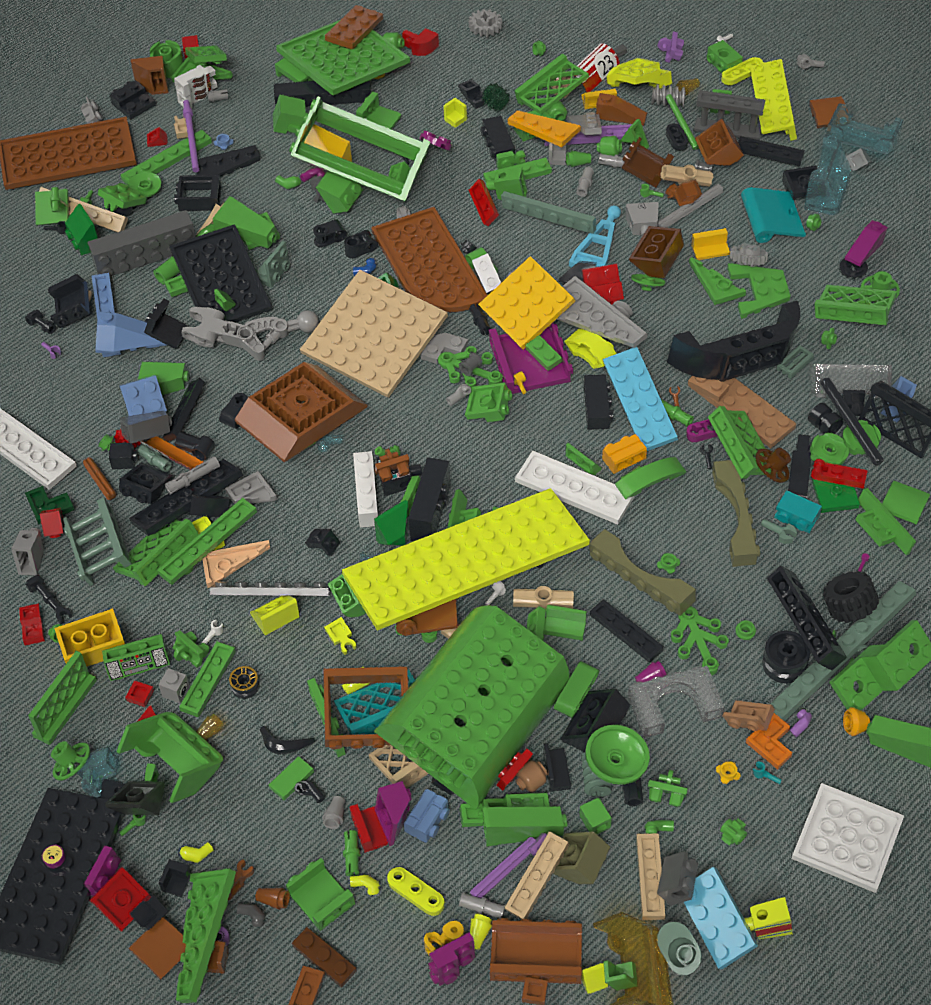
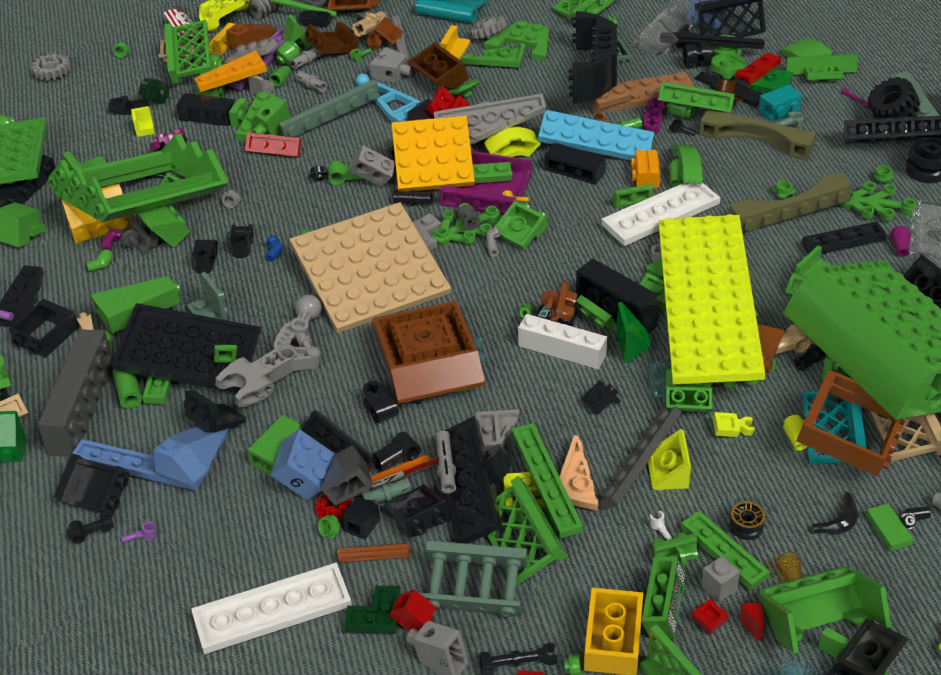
camera: 60 degrees left, 10 degrees down
bright green plate [307,678,346,757] -> none
dark orange plate [371,207,488,312] -> none
red brick [402,28,439,56] -> none
tan piece [513,586,574,609] -> none

